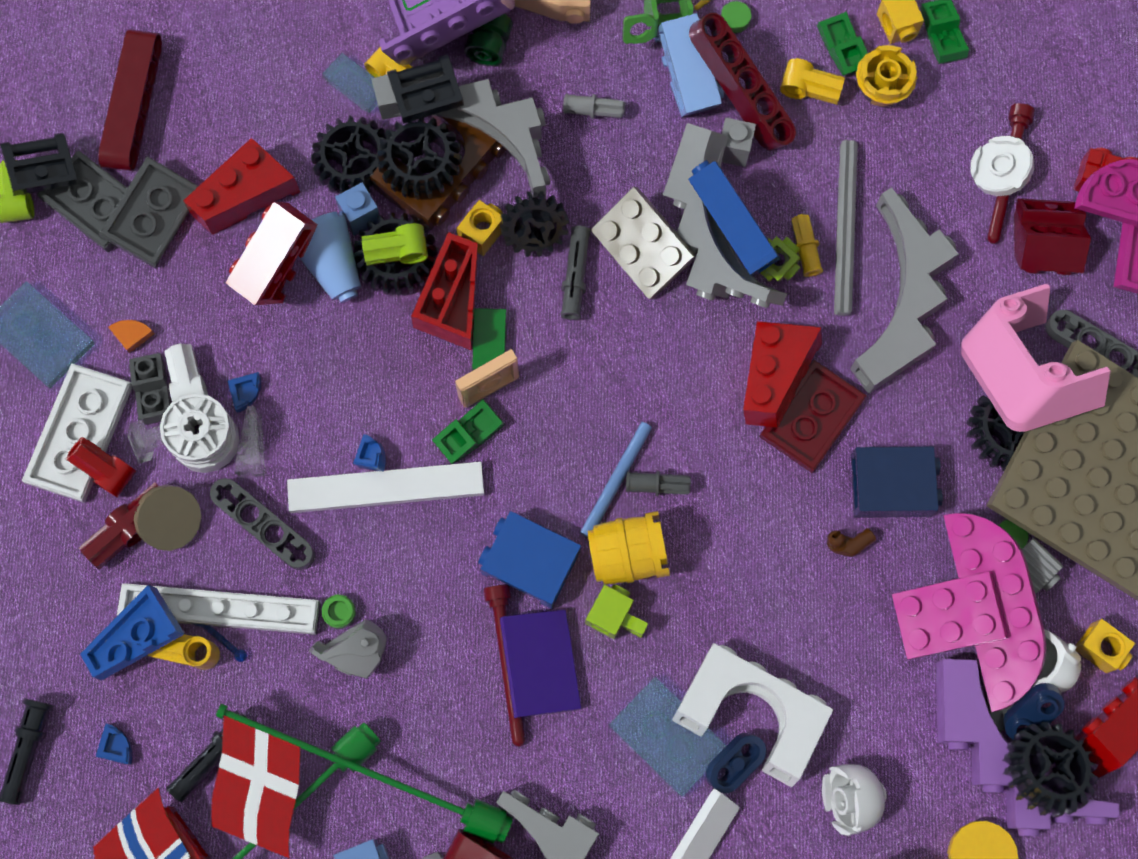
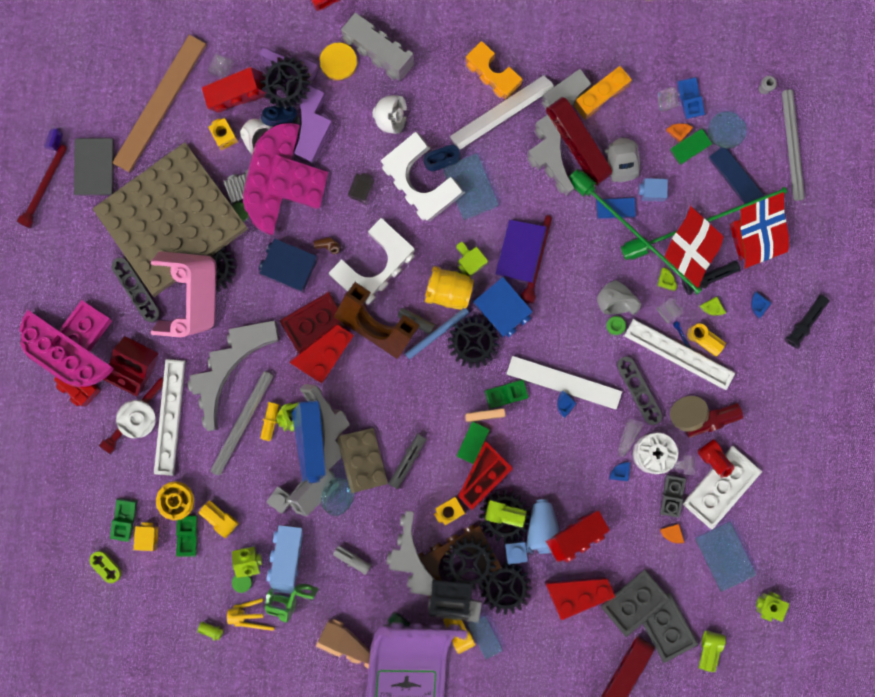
camera: 155 degrees left, 10 degrees up
black plate [0,133,77,196] -> none
blue wing [80,585,185,680] -> none
white piece [164,343,208,402] -> none
black gear [500,191,569,257] -> none
dark red beam [689,13,796,151] -> none
none -> white tile [154,359,186,476]
none -> lime brick [232,546,263,578]
none -> clear light blue tile [321,477,354,516]
none -> white arch [329,218,415,305]
none -> reddish brown arch [334,282,420,359]
none -> clear smoke brick [348,173,375,205]
none -> black gear [448,317,499,368]
none -> blue tile [596,198,636,219]
none -> clear tile [656,298,683,324]
none -> lime tile [657,267,677,292]
none -> lime tile [699,297,726,316]

